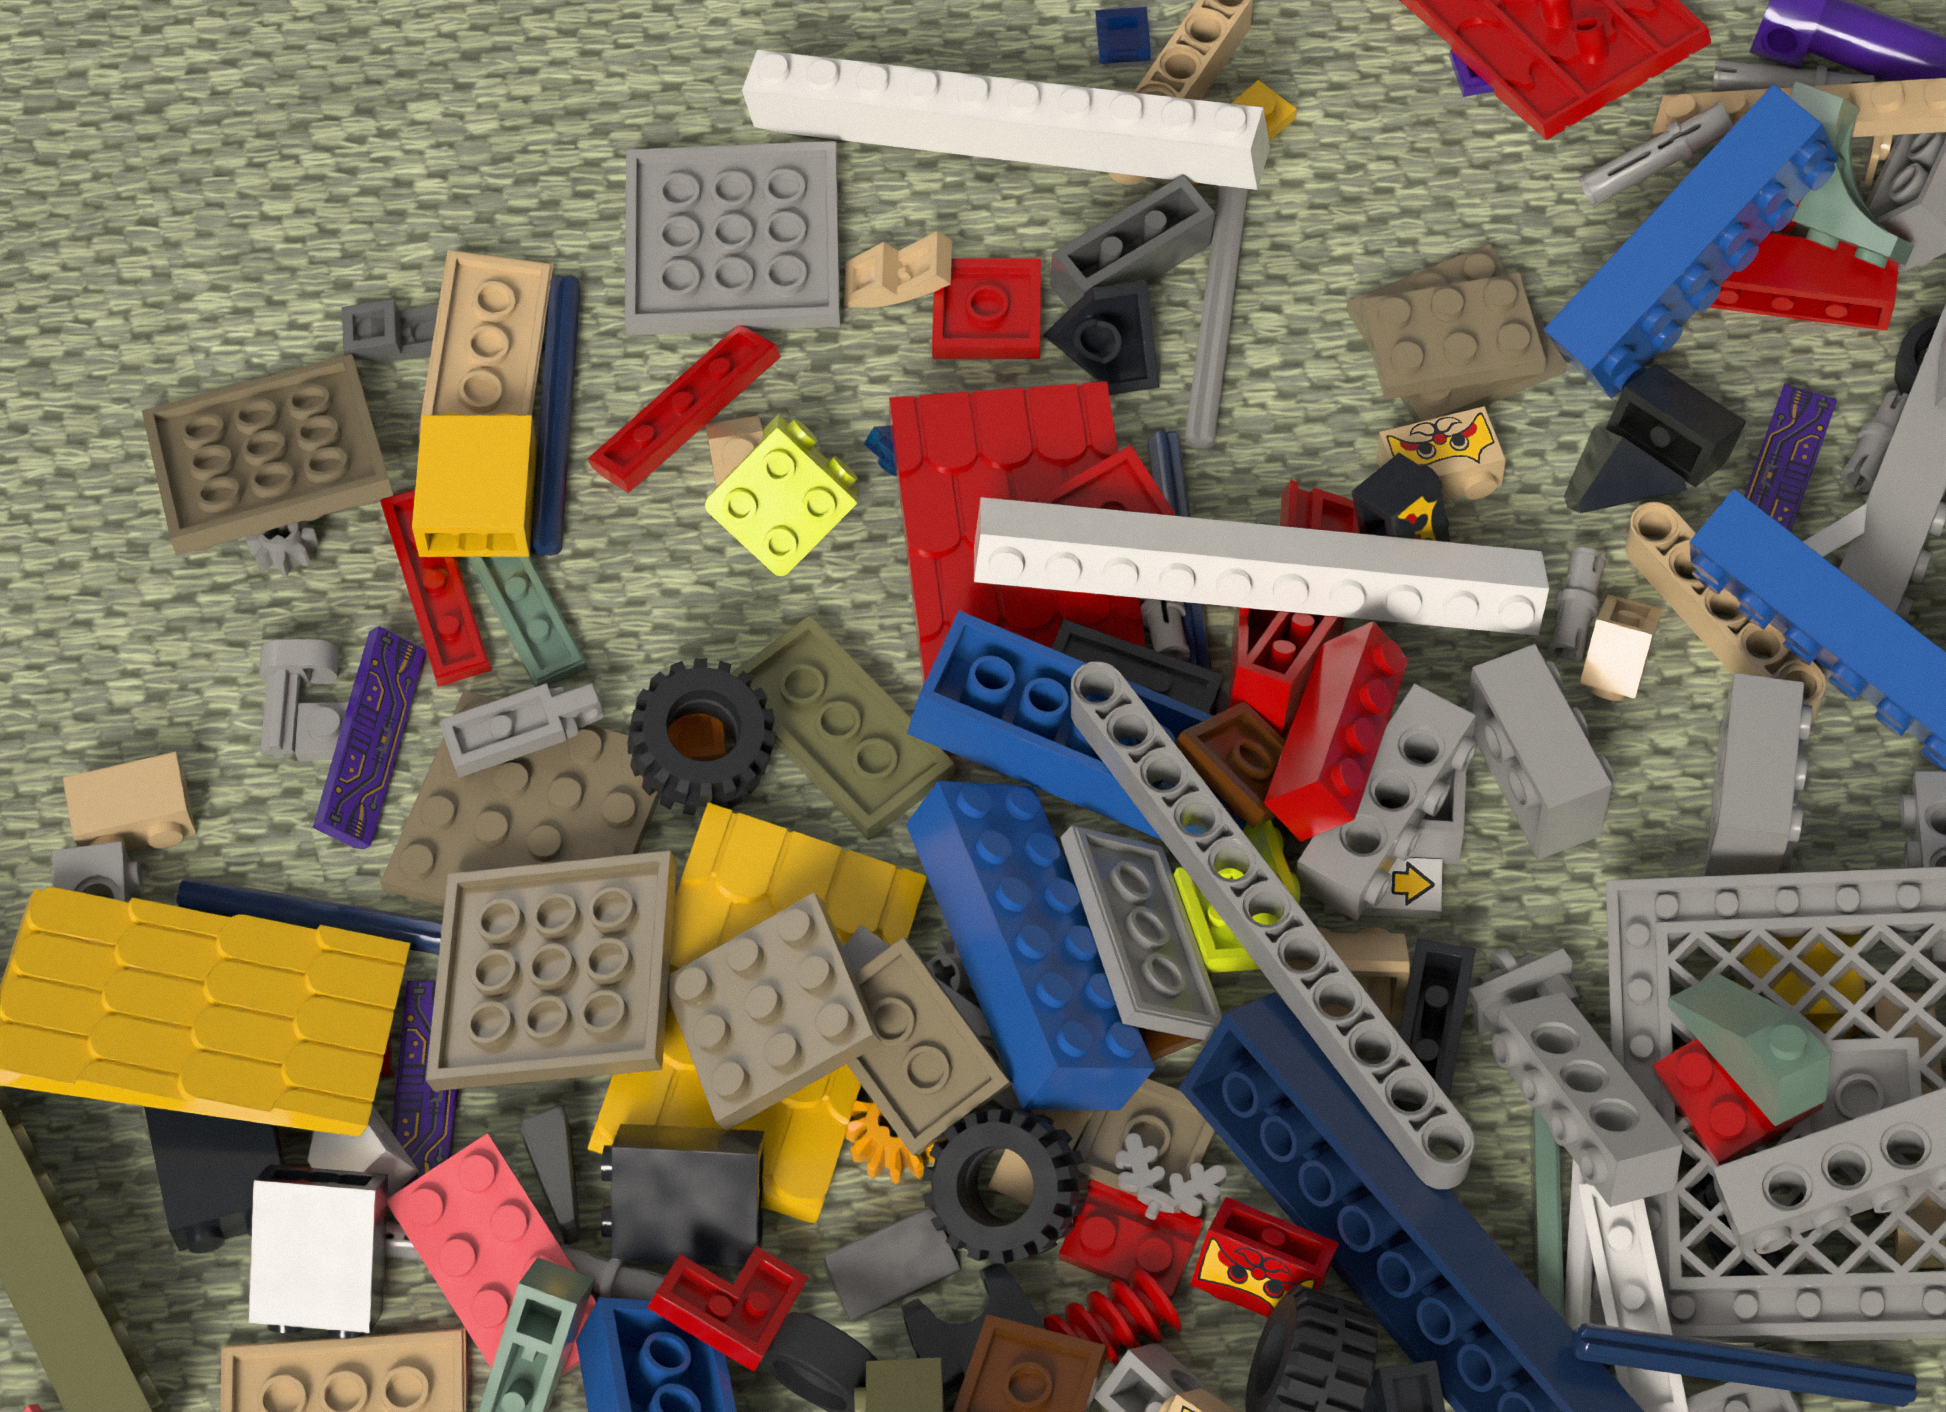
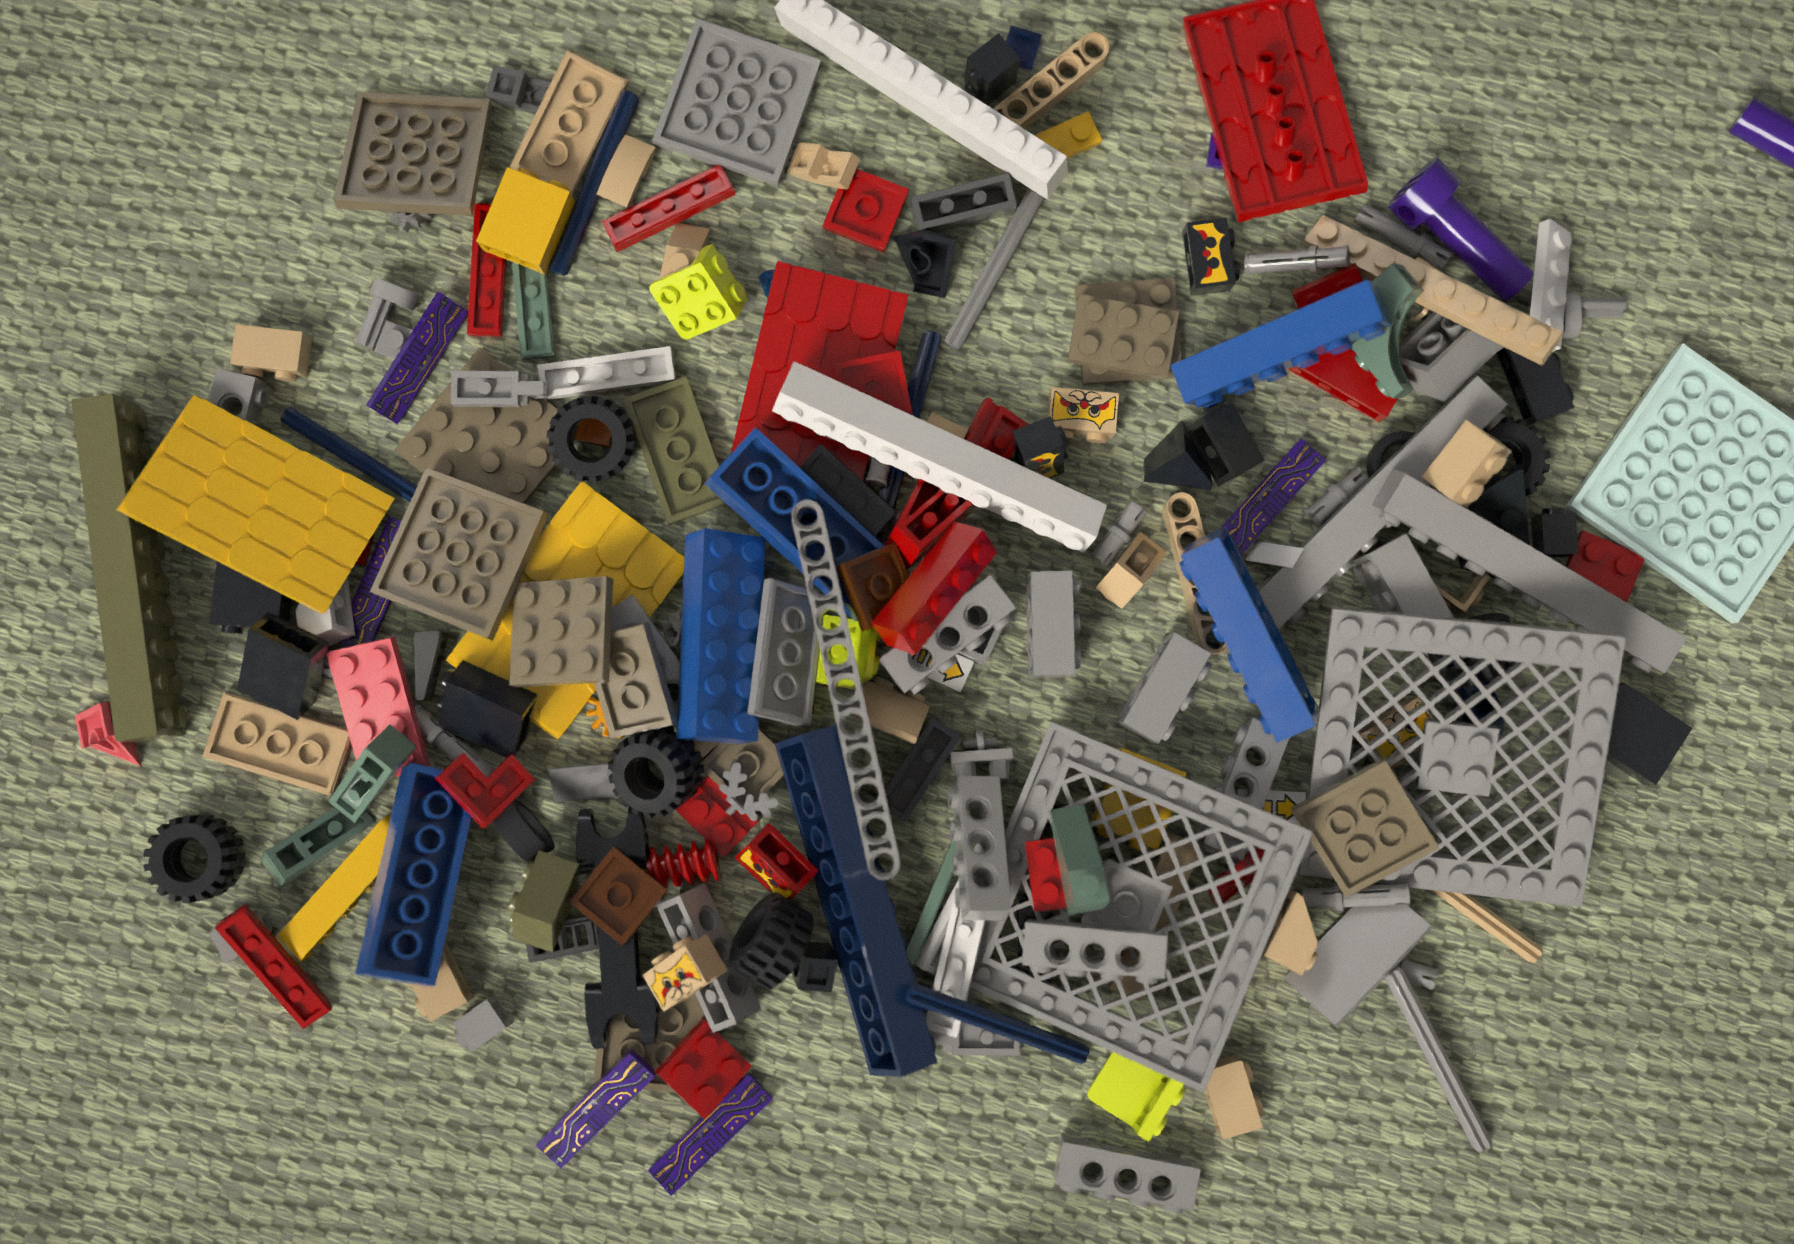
camera: 15 degrees right, 25 degrees up
none -> white plate [537,346,676,400]
none -> tan slope [596,134,657,208]
none -> black brick [964,33,1020,105]
none -> black brick [1182,218,1239,296]

